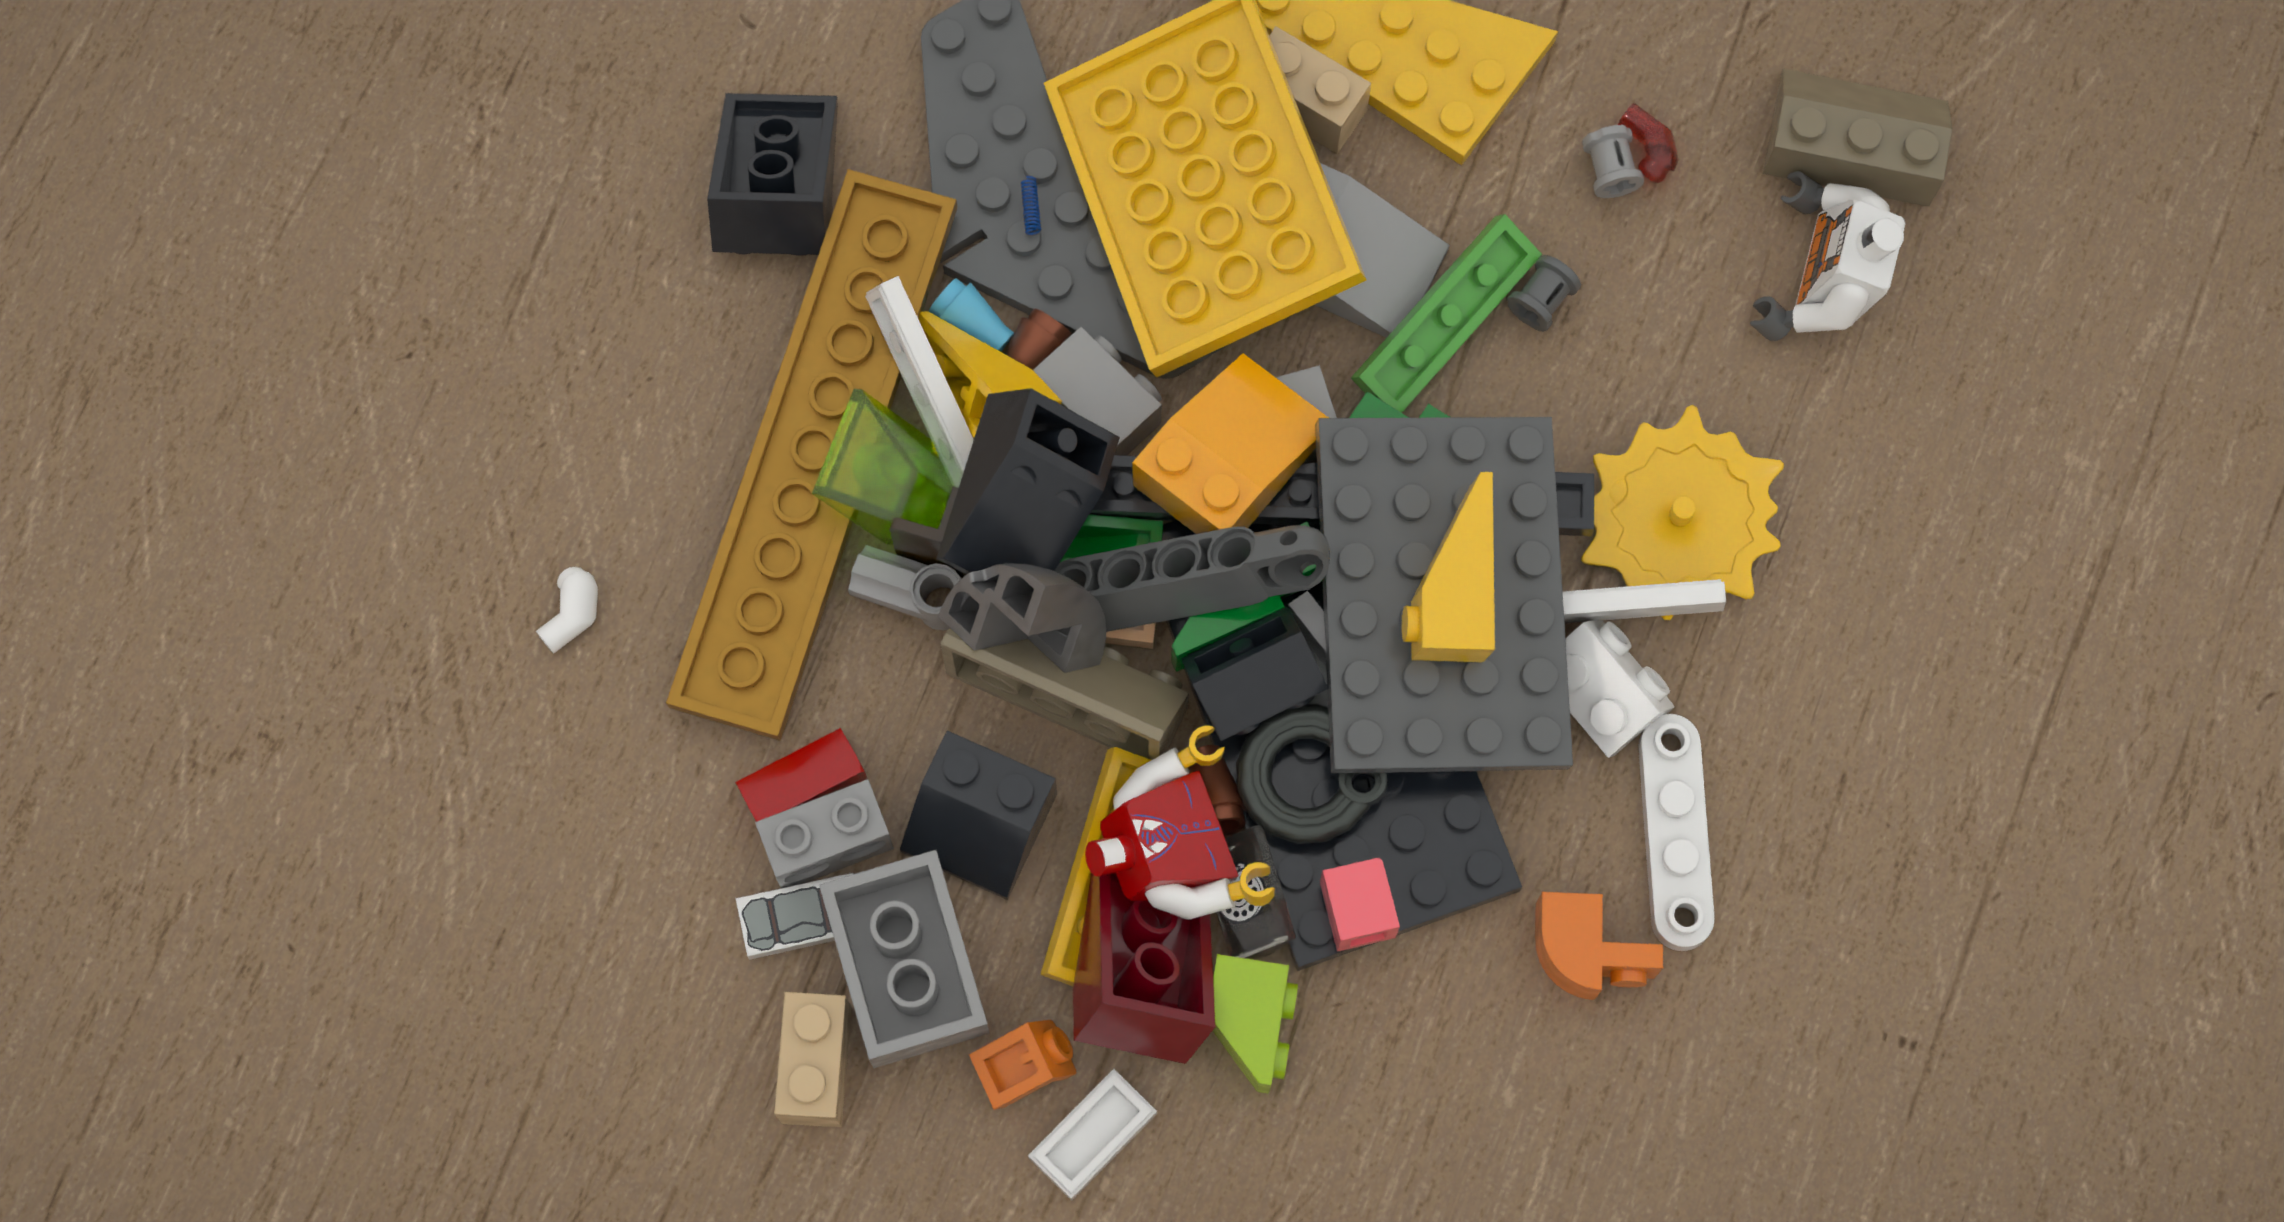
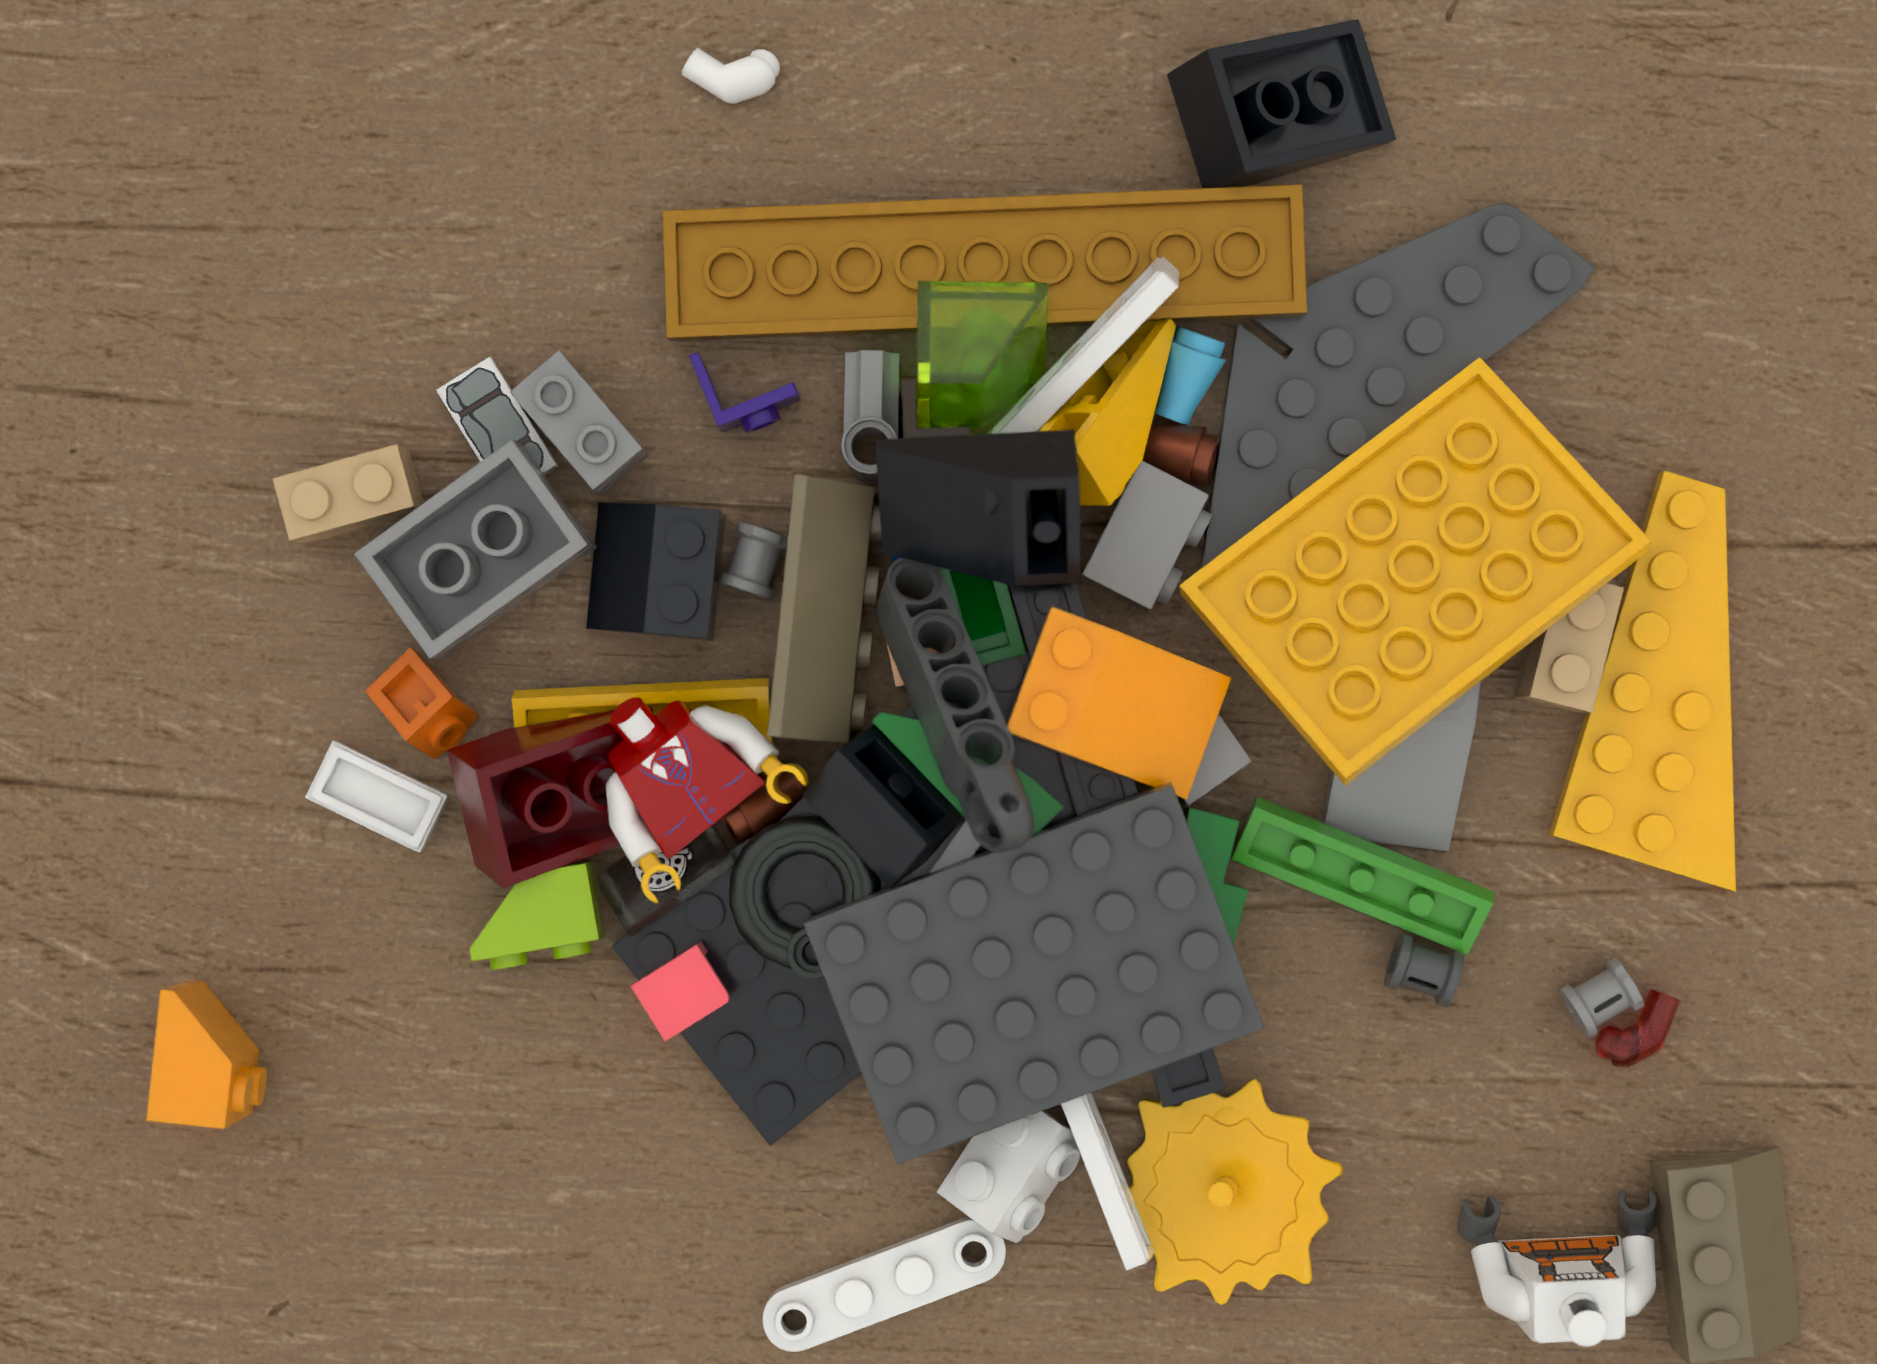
camera: 70 degrees right, 15 degrees up
red slope [735,728,867,822] -> none
flat silver brick [938,563,1106,673] -> none
blue leg [1020,176,1042,235] -> none
yellow slope [1402,472,1495,662] -> none
orange brick [1535,892,1663,1000] -> none
none -> dark purple bracket [689,352,801,433]
none -> light grey bush [718,521,788,600]

